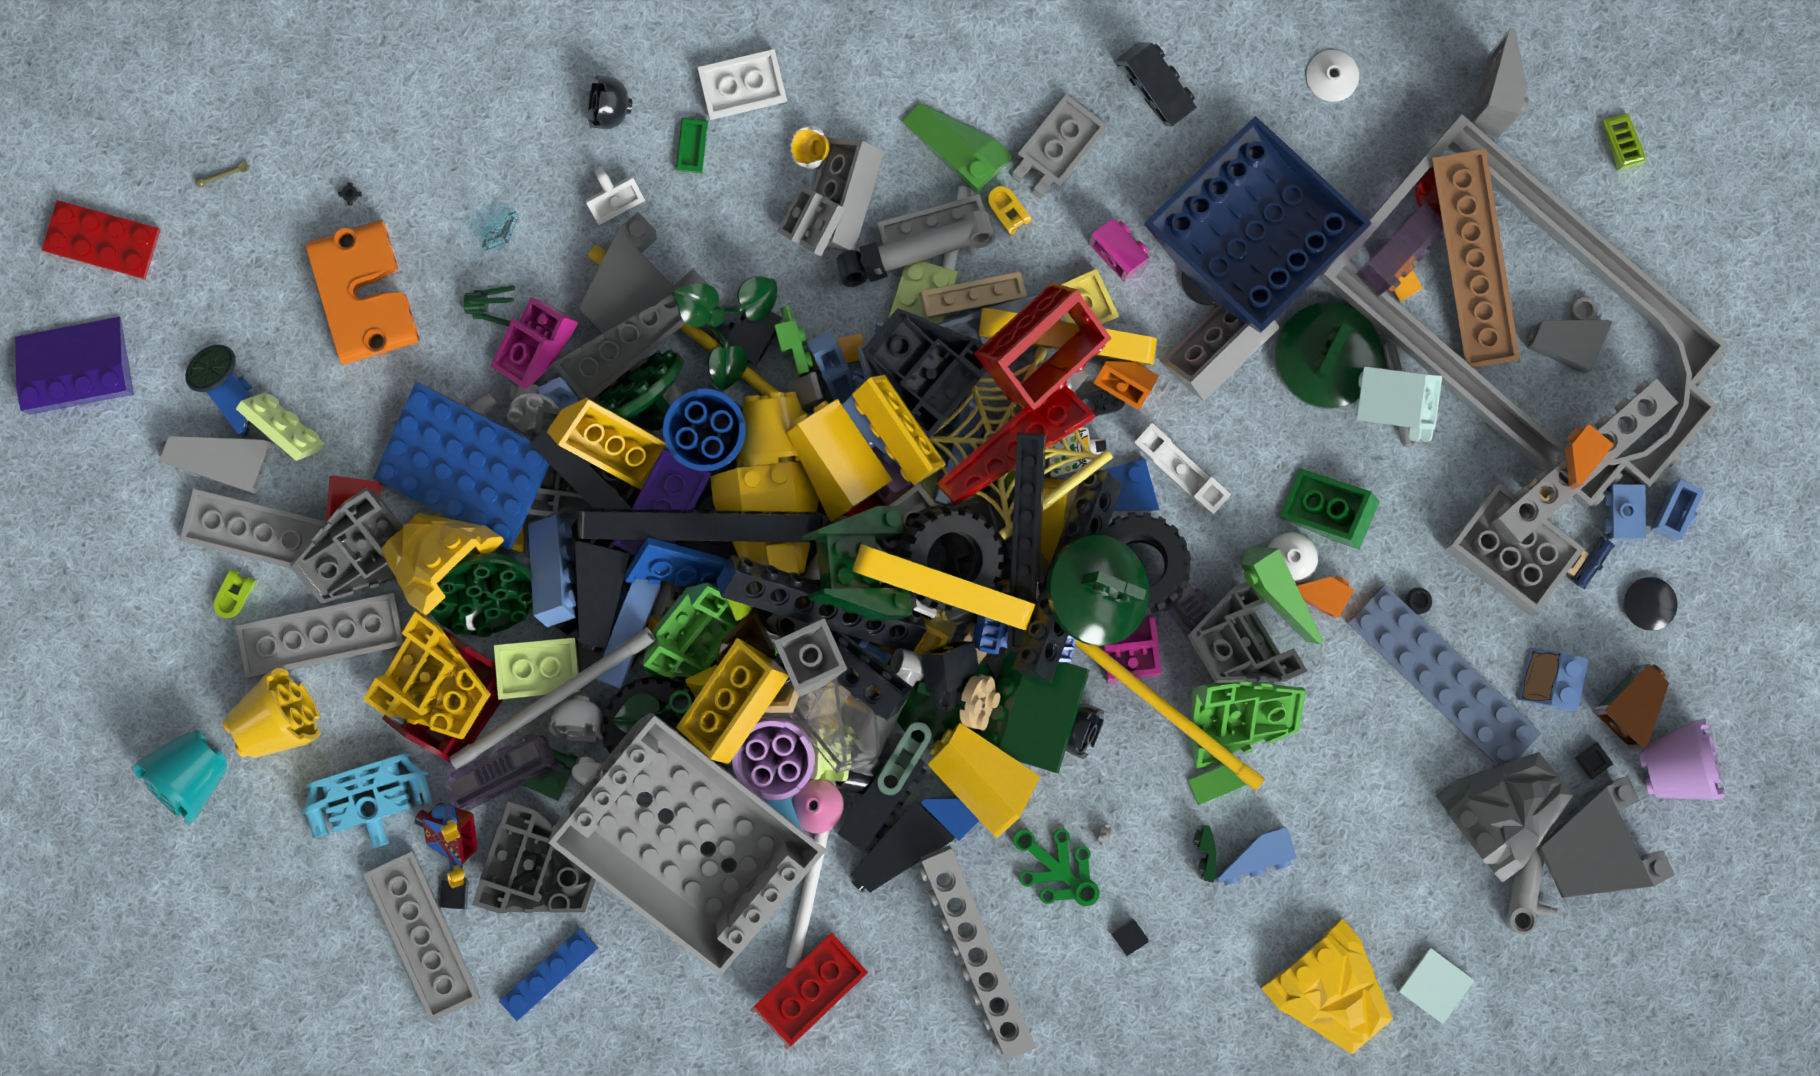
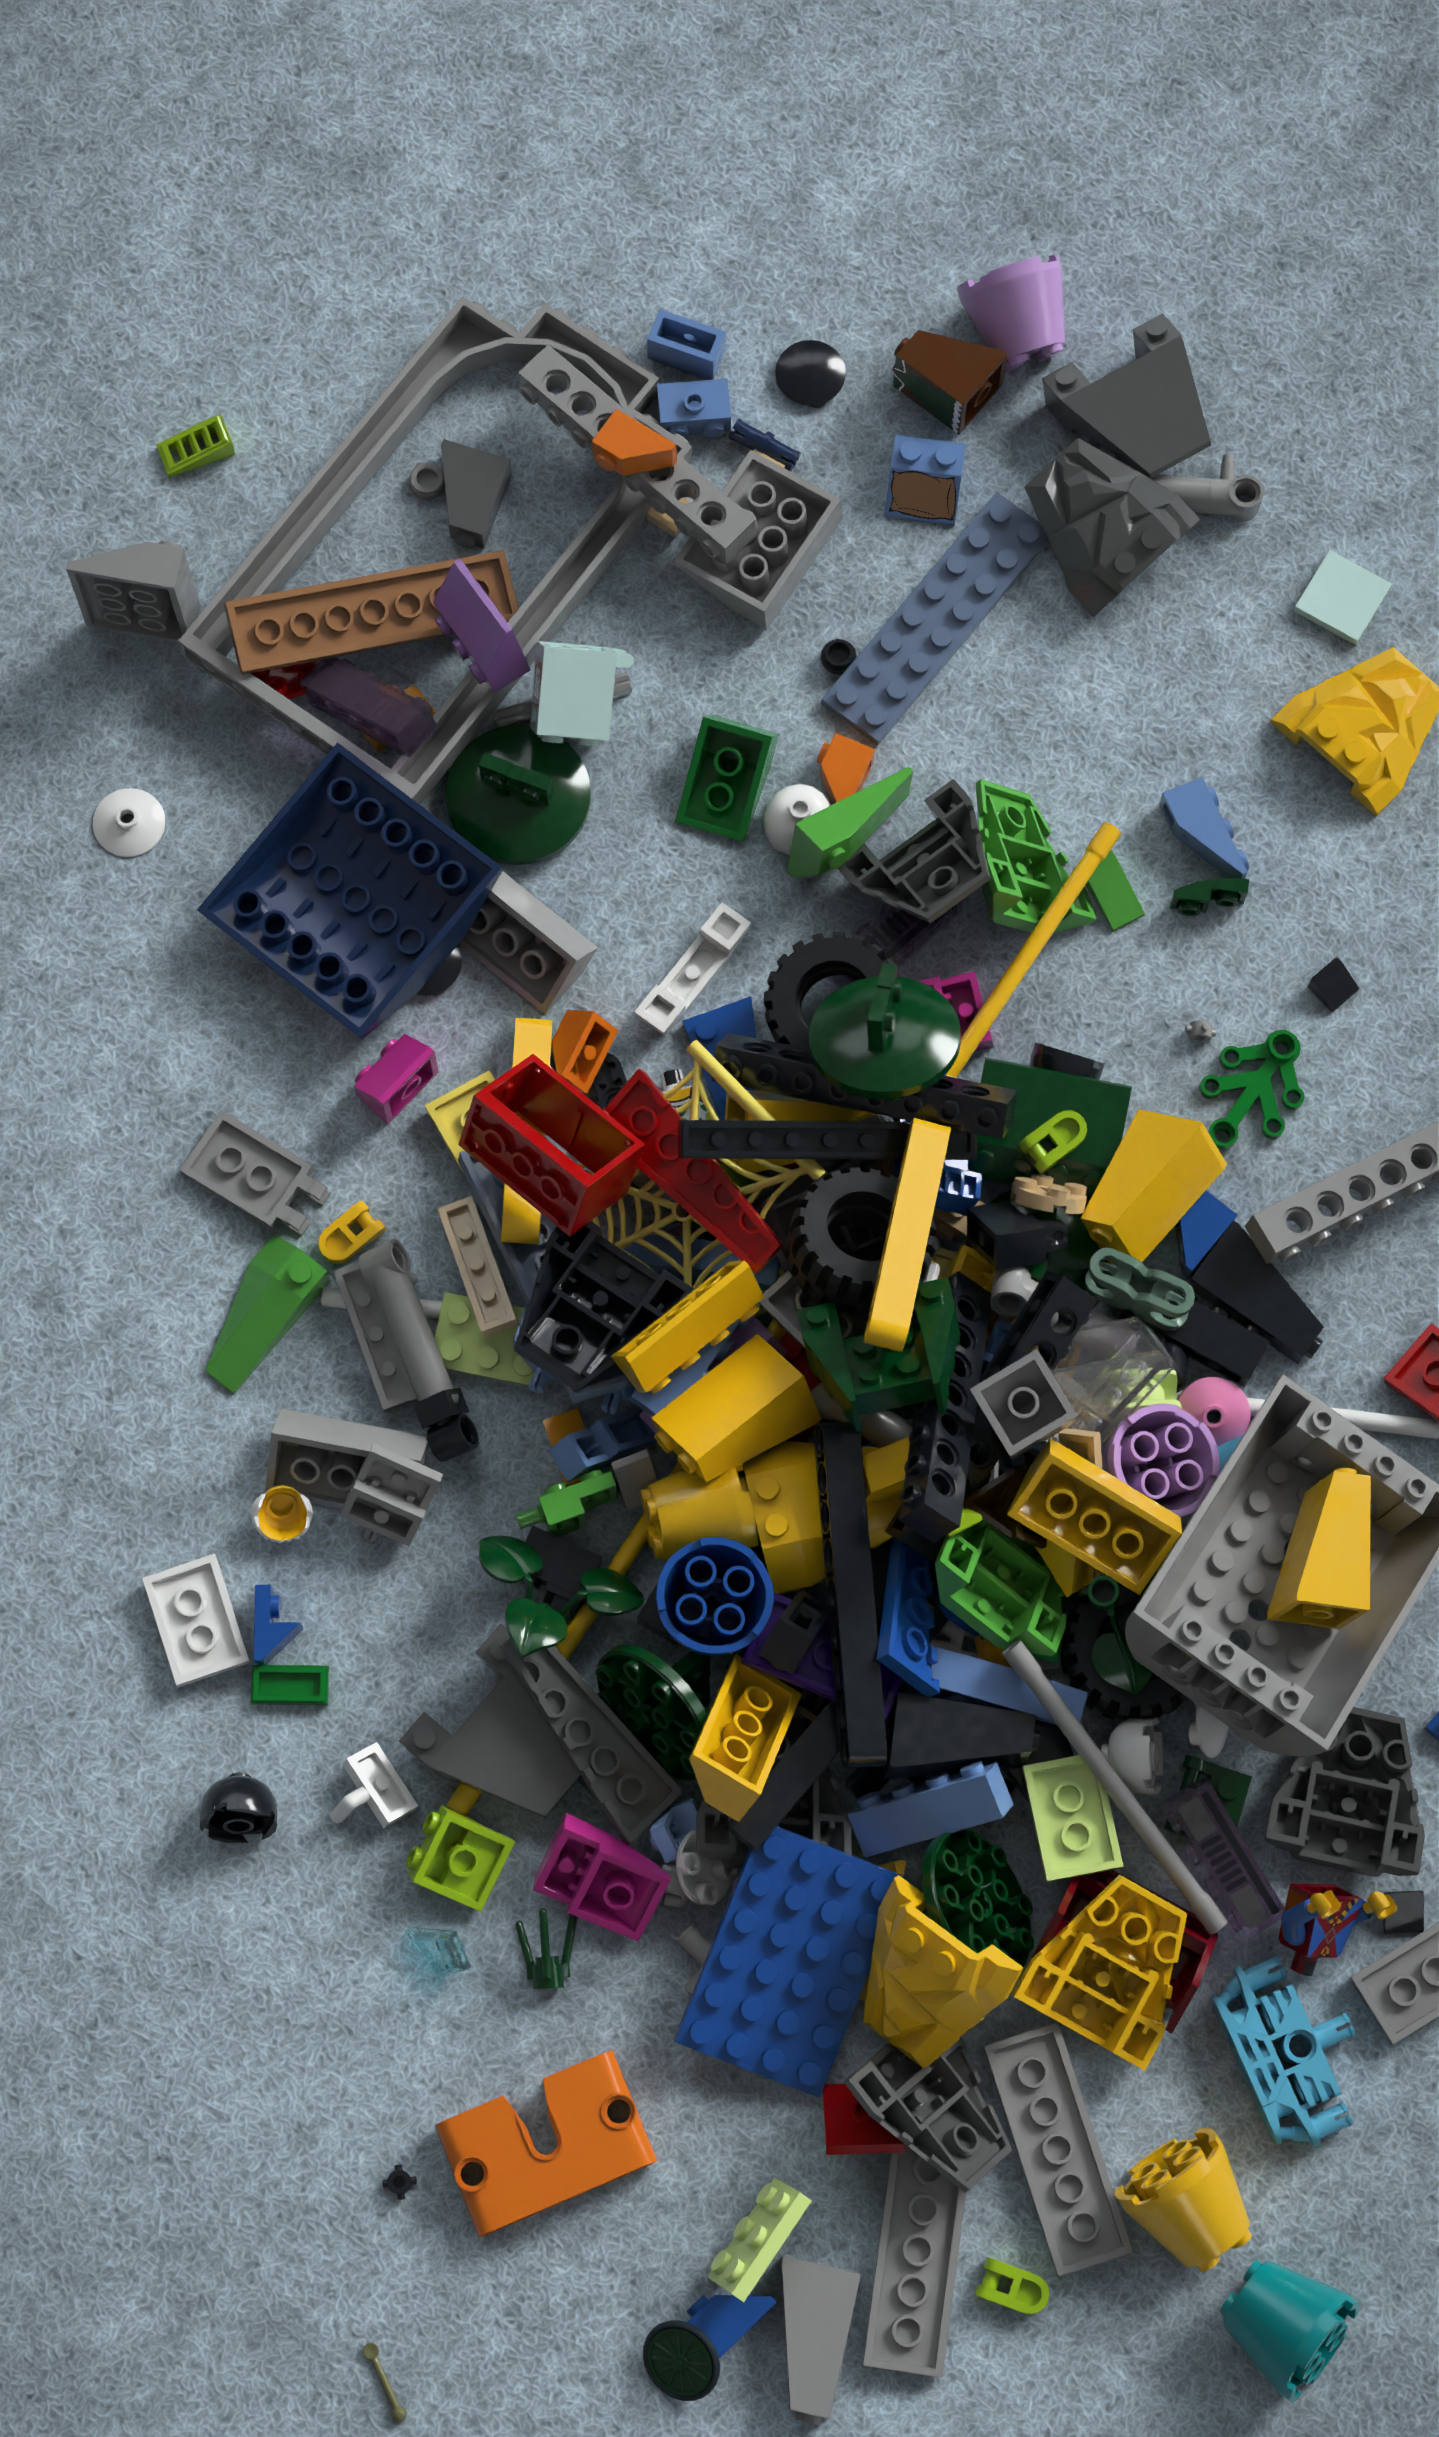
camera: 95 degrees left, 10 degrees down
black wedge [1114,42,1197,127] -> none
black tile [1574,742,1613,780] -> none
none -> blue slope [254,1585,303,1665]
none -> lime plate [405,1805,515,1912]
none -> medium lavender slope [433,558,531,693]
none -> black slope [759,1589,829,1675]
none -> lime plate [1018,1110,1087,1174]
none -> yellow slope [1267,1468,1371,1629]

